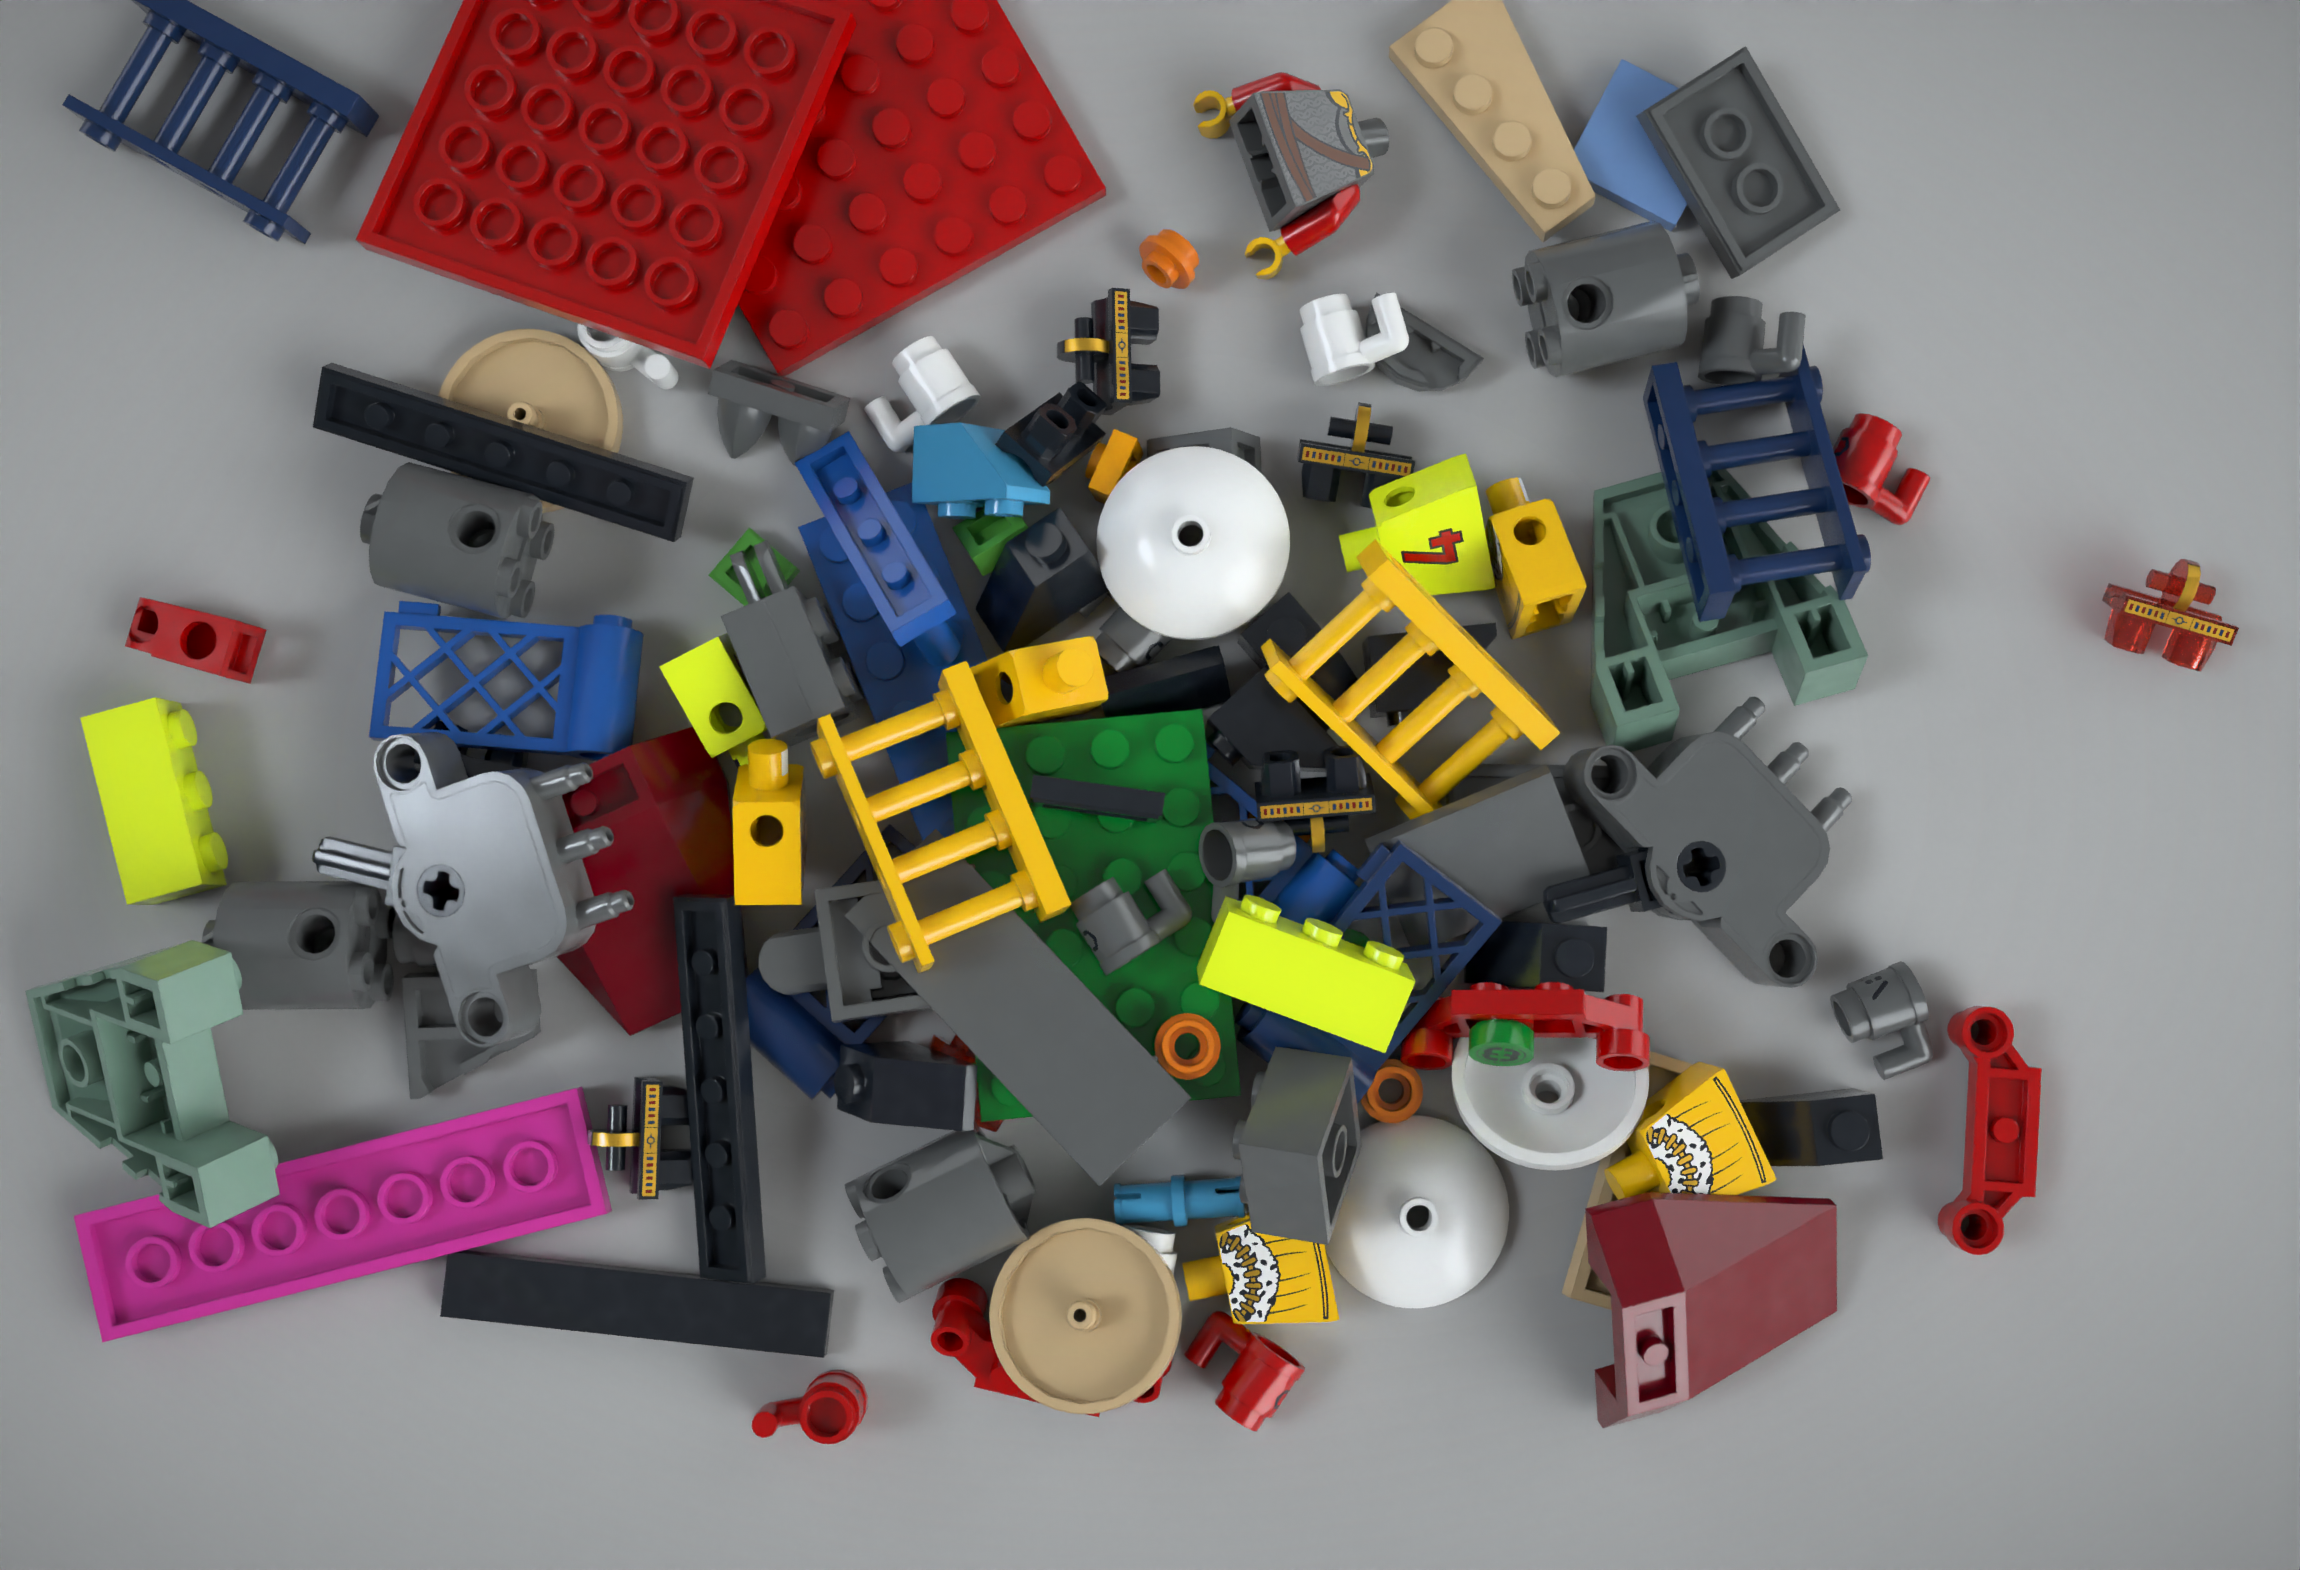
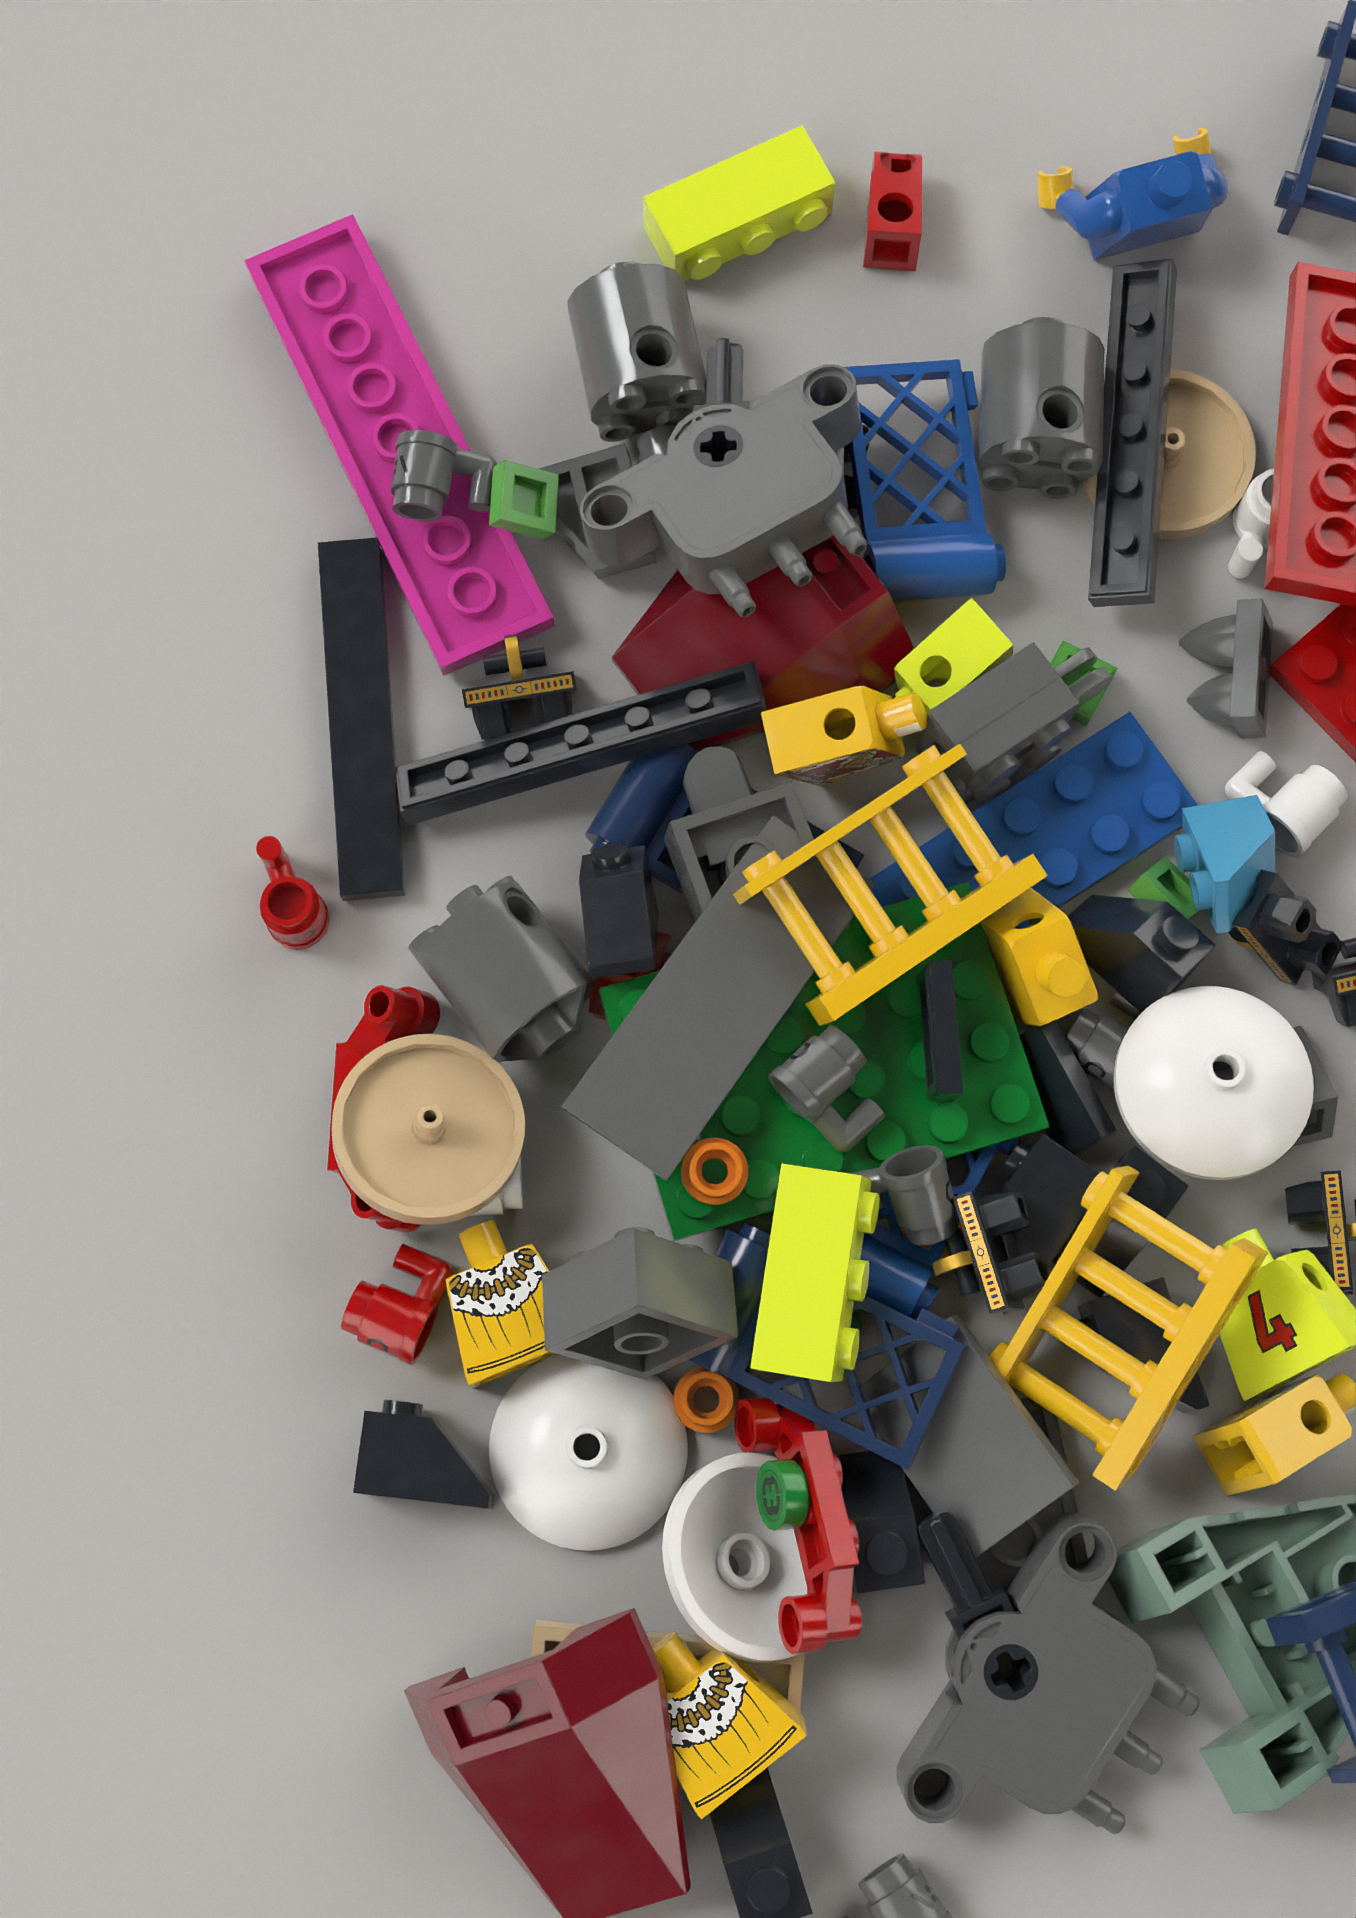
camera: 80 degrees right, 10 degrees down
sand green wedge [25,940,280,1228] -> none
blue piece [795,431,960,666] -> none
light orange plate [1085,429,1144,504] -> none
dark azure pin [1114,1174,1245,1227] -> none
none -> black slope [353,1400,494,1509]
none -> dark grey piece [391,430,497,522]
none -> bright green plate [489,460,559,539]
none -> blue torso [1037,128,1228,260]

